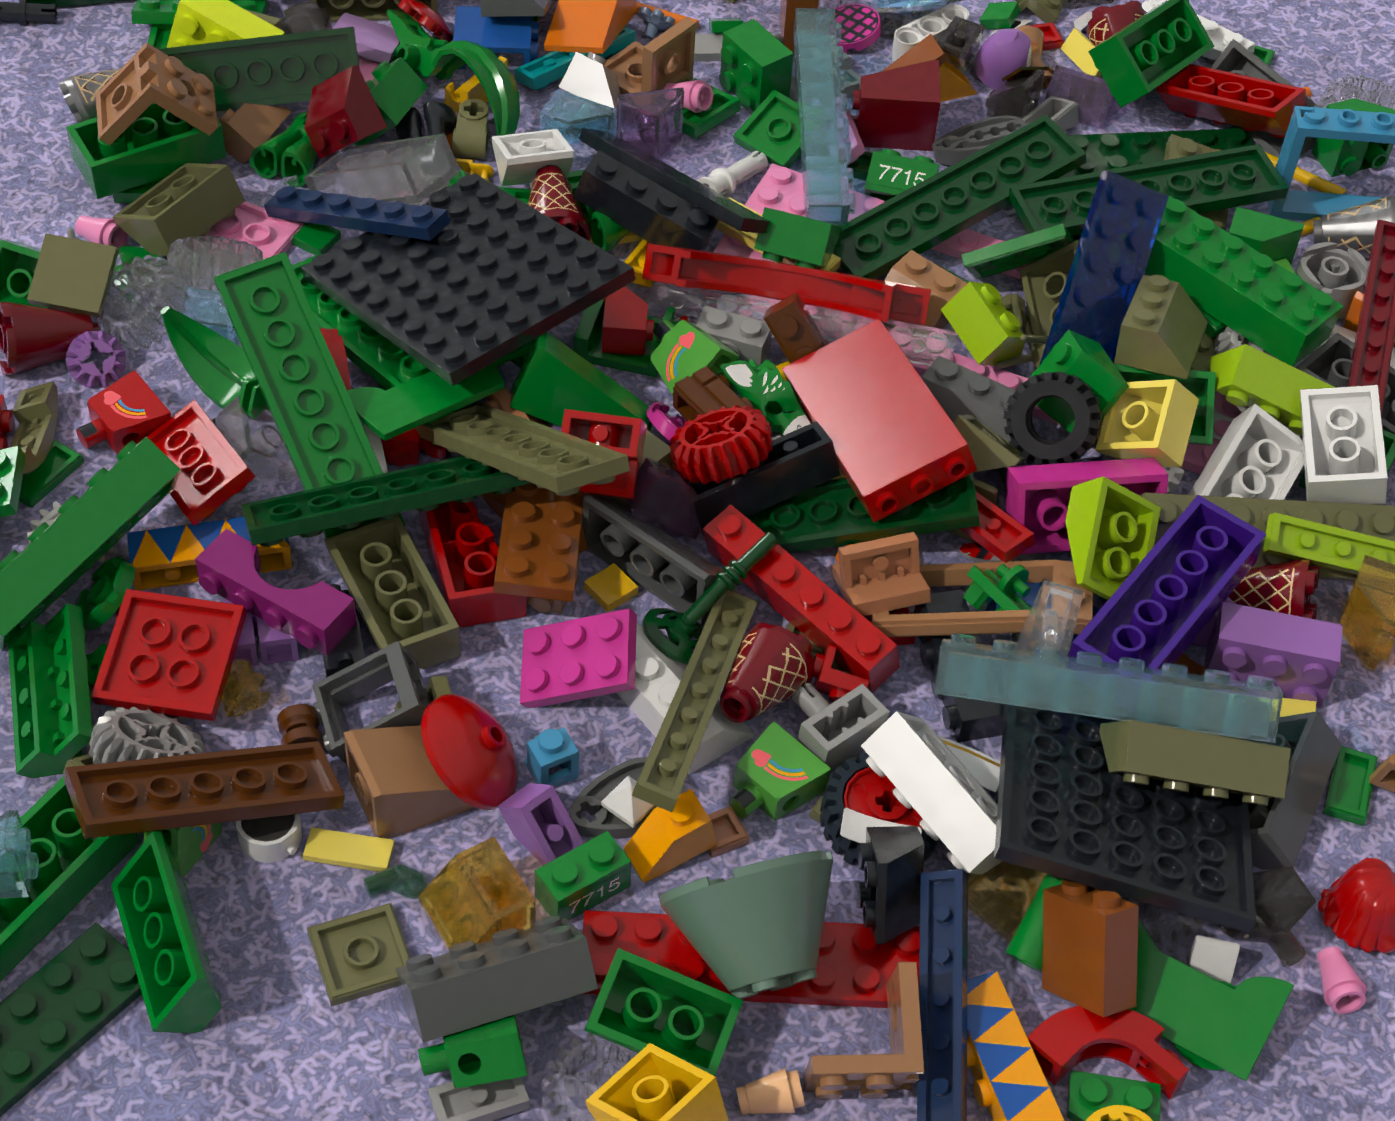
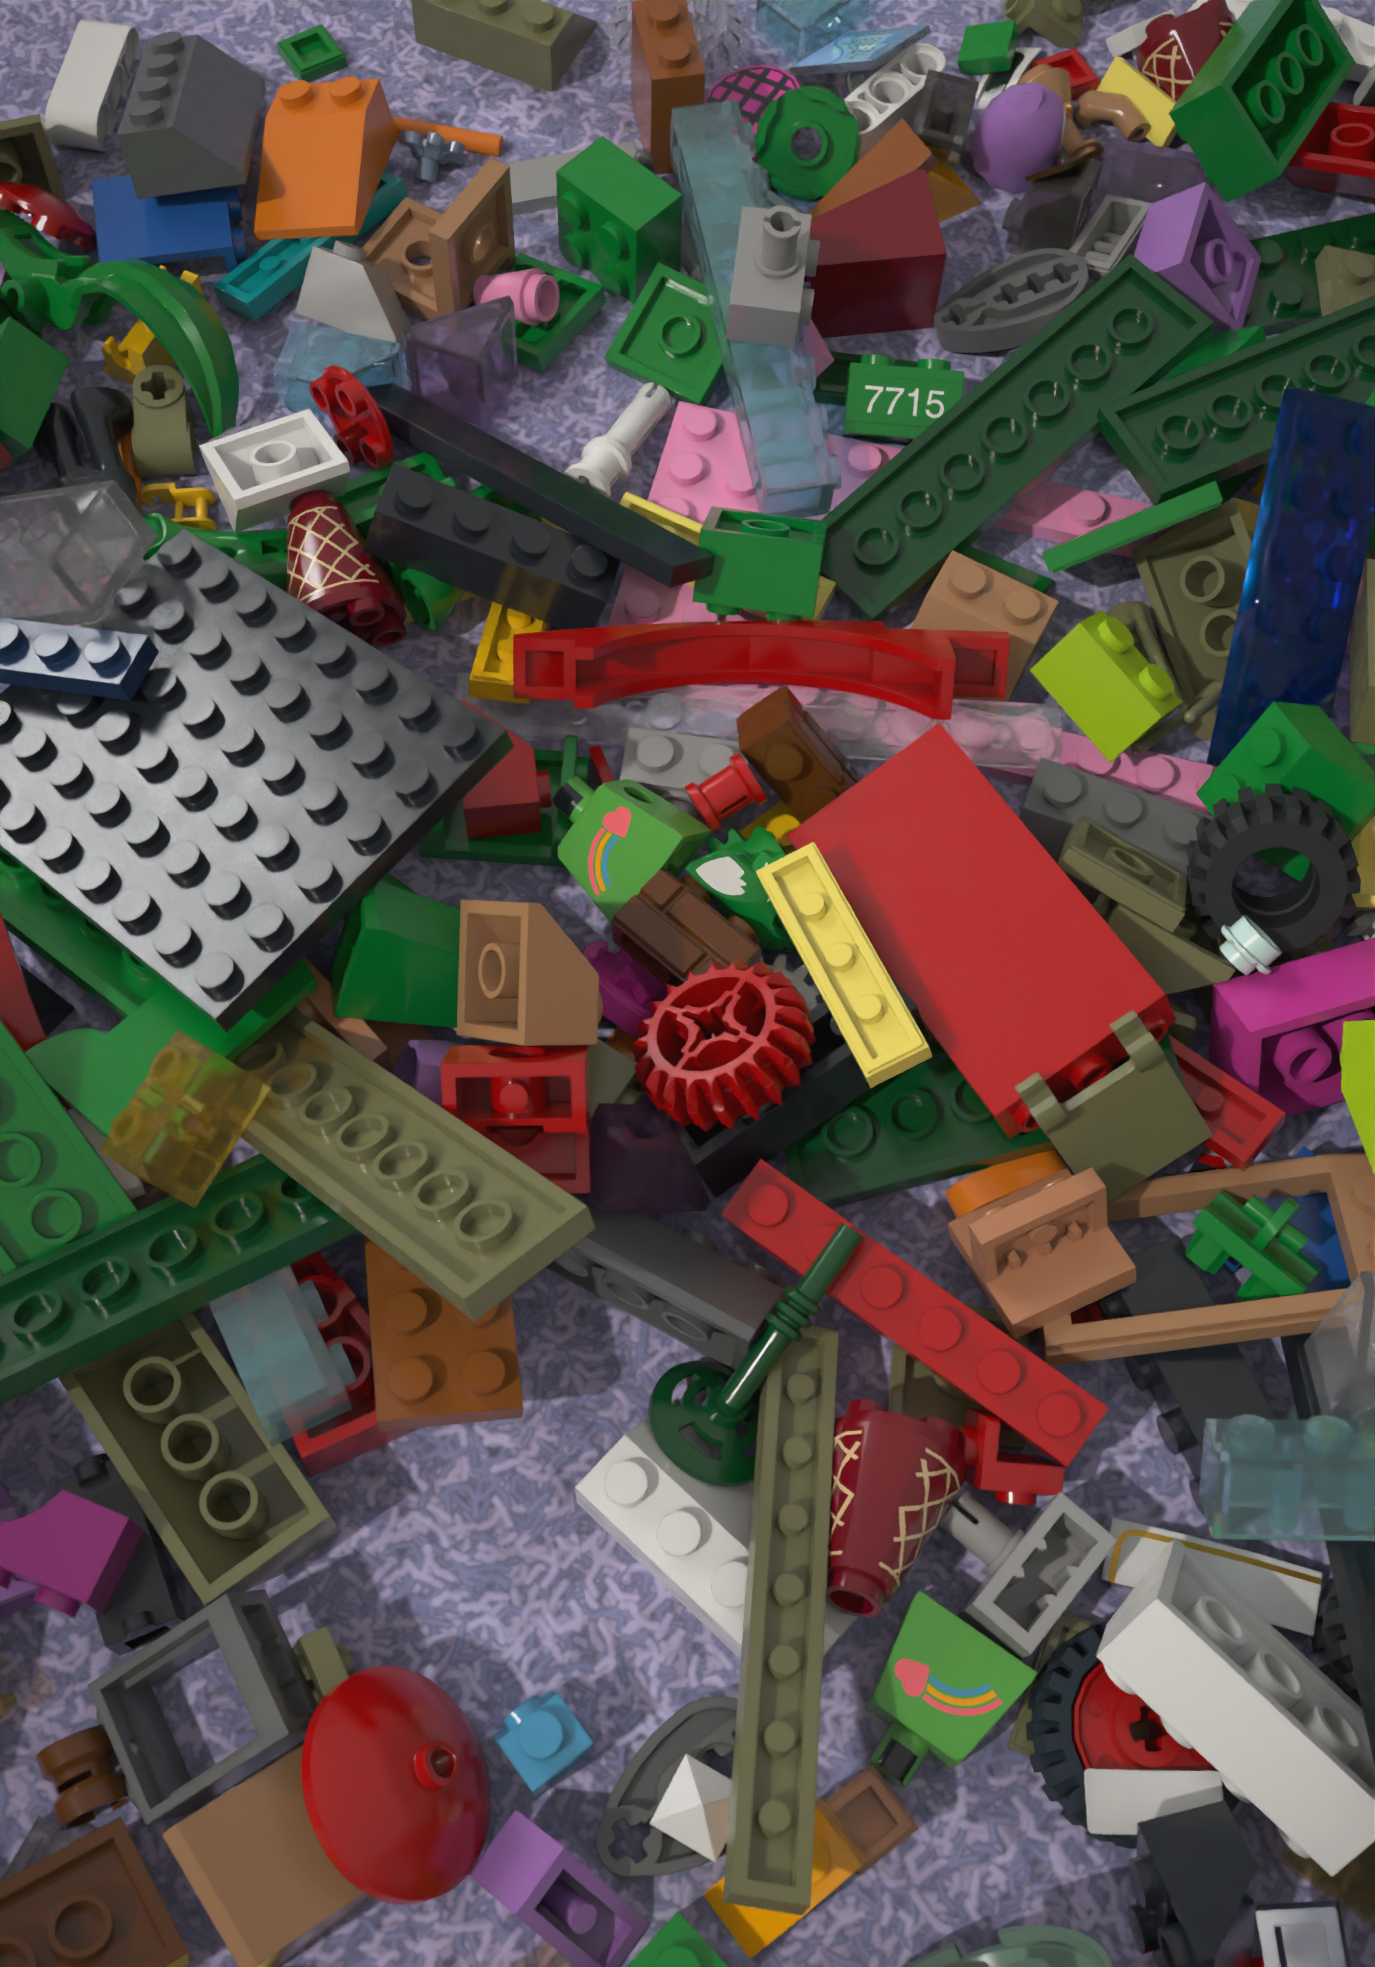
camera: 10 degrees left, 15 degrees up
dark pink plate [520,608,637,708] -> none
yellow tile [584,563,639,612] -> none
green tile [709,18,743,34] -> none
none -> clear yellow brick [99,1030,272,1208]
none -> clear light blue brick [208,1265,357,1447]
none -> red dish [309,364,394,470]
none -> medium nougat slope [457,899,603,1046]
none -> red bush [684,753,768,834]
none -> light grey brick [726,205,820,348]
none -> green tile [754,85,862,200]
none -> light yellow tile [756,842,932,1088]
none -> olive flag [1014,1010,1213,1203]
none -> olive tile [1058,816,1188,933]
none -> medium nougat arm [1073,90,1150,144]
none -> medium lavender slope [1134,182,1262,333]
none -> light aqua plate [1219,915,1282,976]

